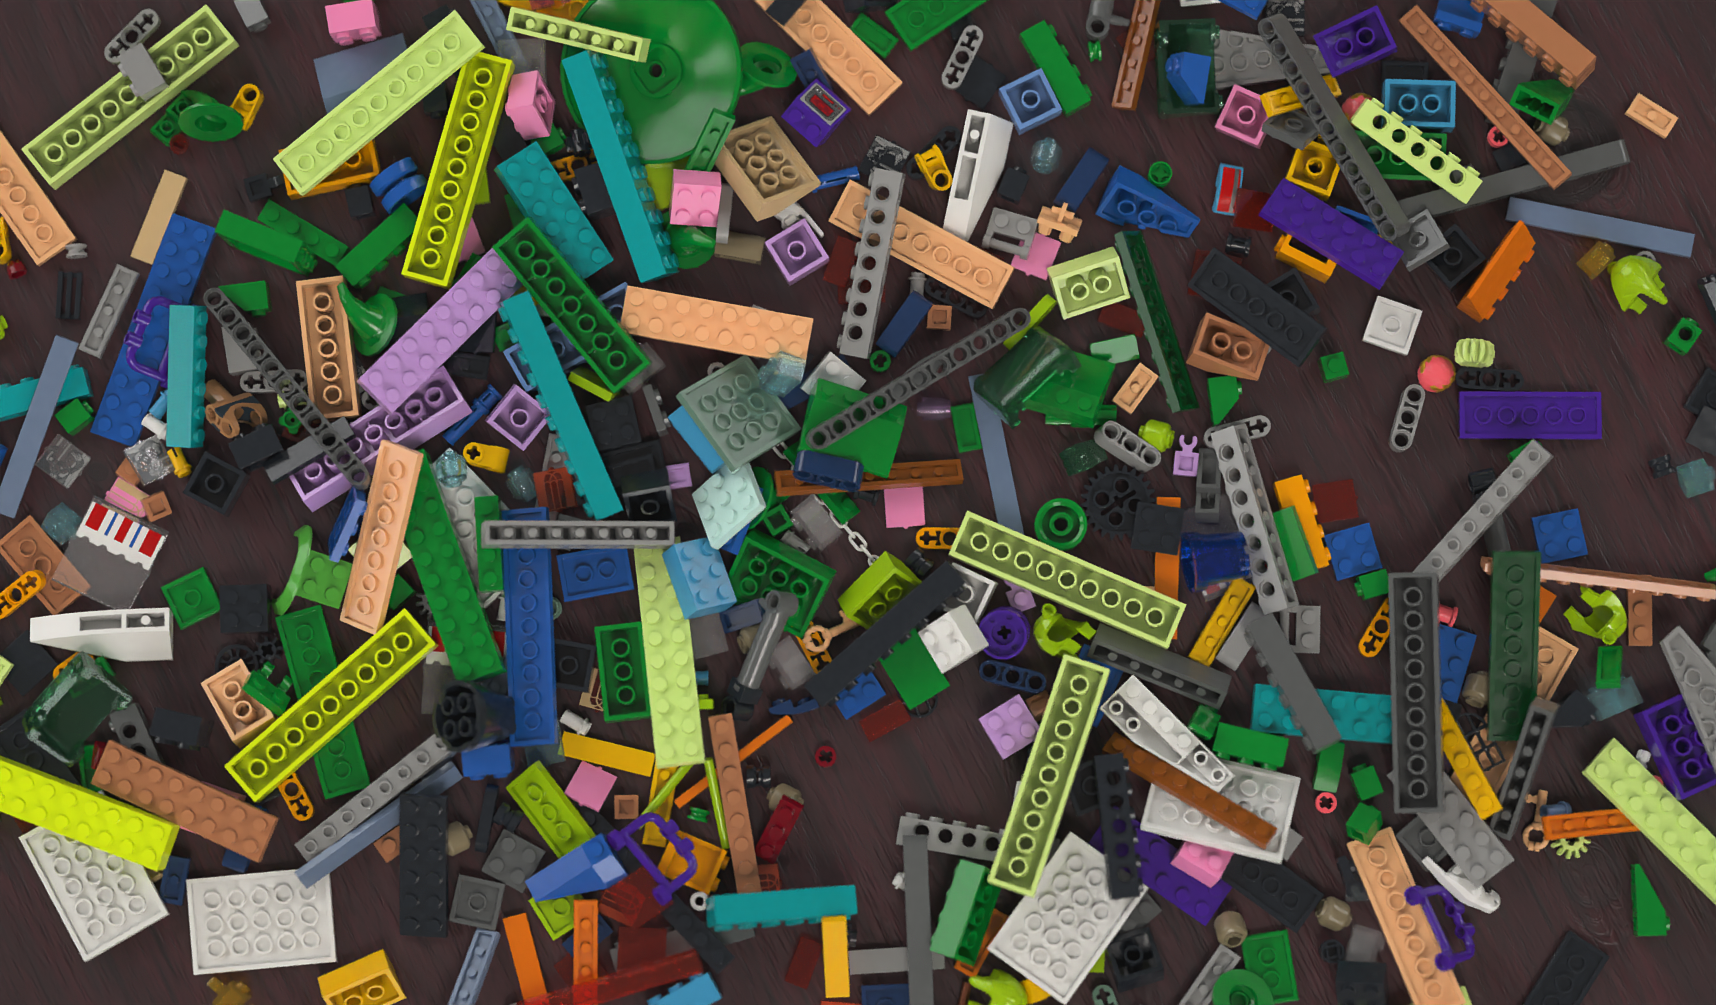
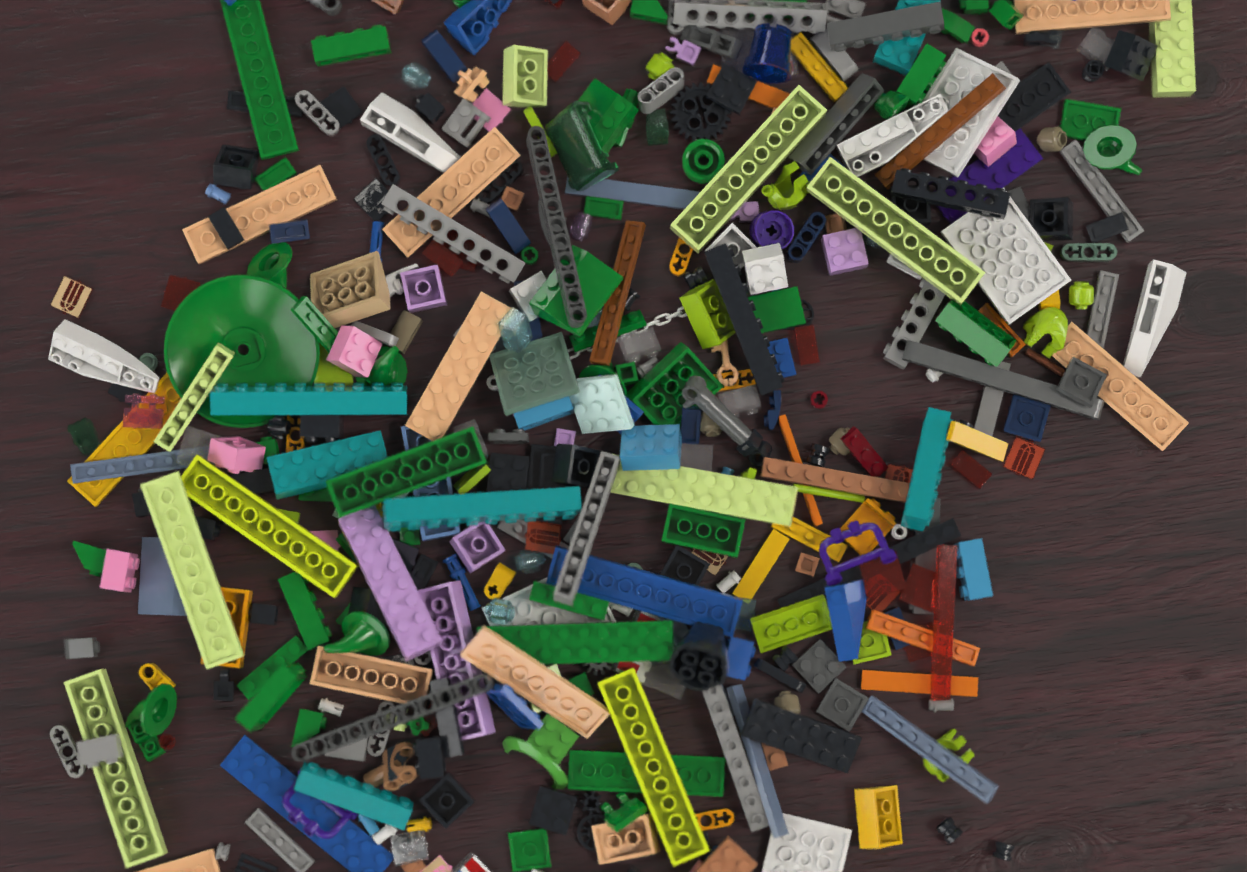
camera: 75 degrees left, 0 degrees up
tan tile [131,170,188,265] -> none
nougat plate [140,491,172,522] -> none
blue wheel [369,157,428,214] -> none
blue plate [556,549,635,602] -> none
bright pink piece [564,760,617,812] -> none
lime bar [639,764,694,830] -> none
green bush [687,807,710,823] -> none
dark purple slope [781,78,852,147] -> none
dark blue beam [793,450,864,492] -> none
bright pink piece [884,487,925,529] -> none
yellow piece [914,144,953,191] -> none
medium blue brick [998,68,1062,135] -> none
green bush [1087,40,1102,62] -> none
slope [1089,334,1140,364] -> none
light nougat plate [1112,363,1159,415] -> none
dark green plate [1114,231,1200,413] -> none
dark tan head [1315,896,1352,931] -> none
none -> white pin [318,698,344,717]

